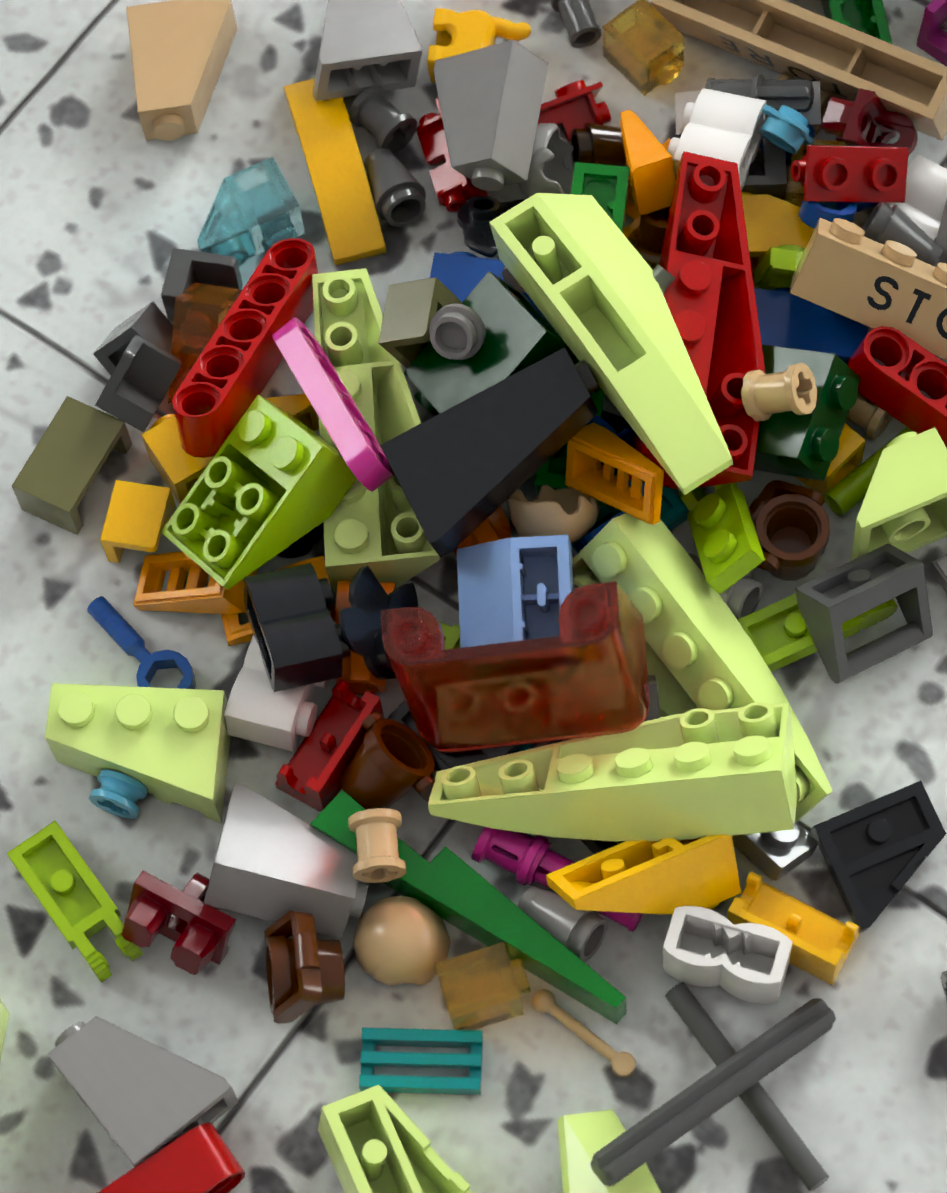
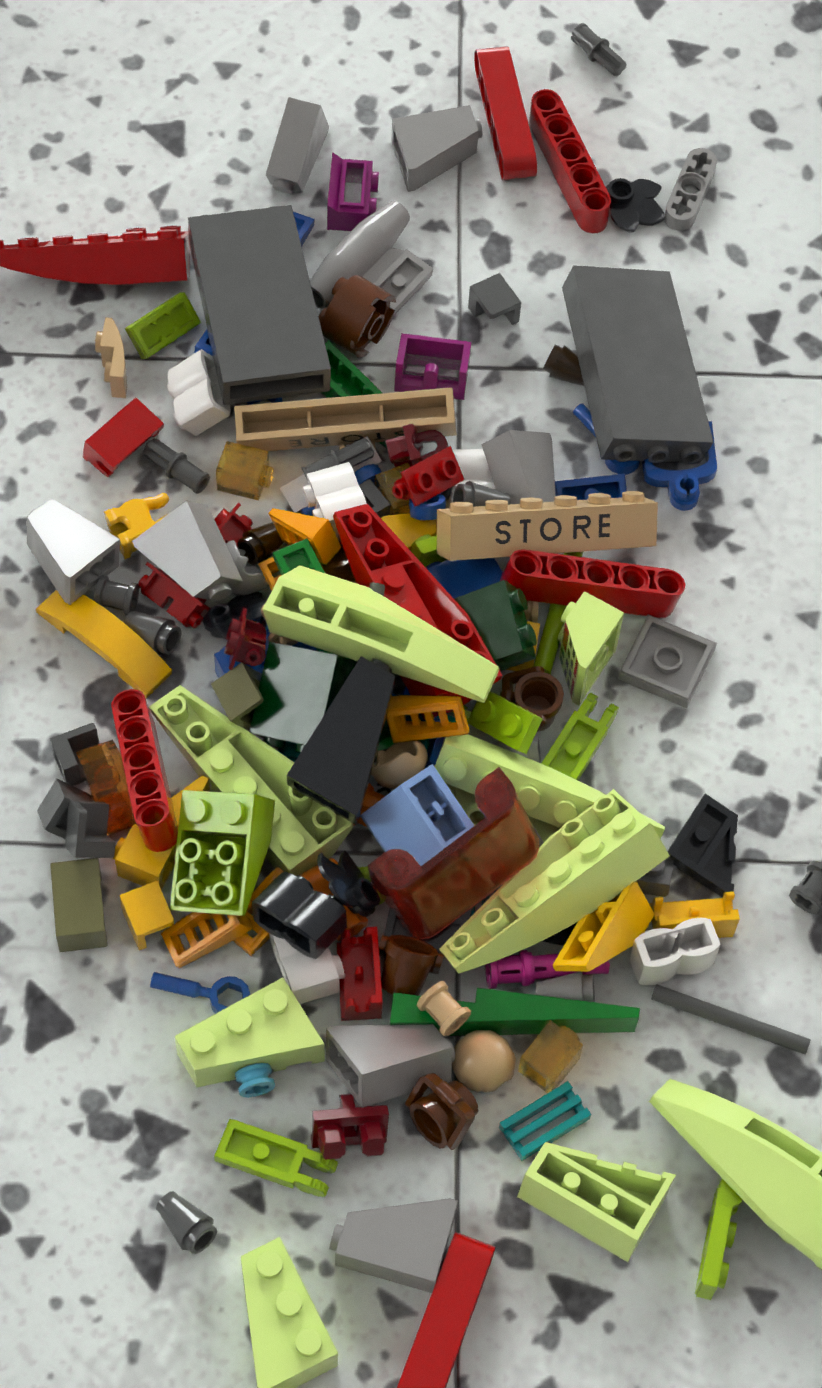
camera: 45 degrees left, 5 degrees down
clear light blue slope [197,157,305,267] -> none
beam [272,317,395,492] -> none
light grey plate [429,304,486,360] -> none
tan hinge [532,989,636,1078] -> none
dark grey axle [590,998,836,1186] -> none
tan bush [741,363,817,422] -> none
medium azure plate [759,105,814,154] -> none
dark grey tile [795,543,933,684] -> none
none -> dark red hinge [224,608,267,670]

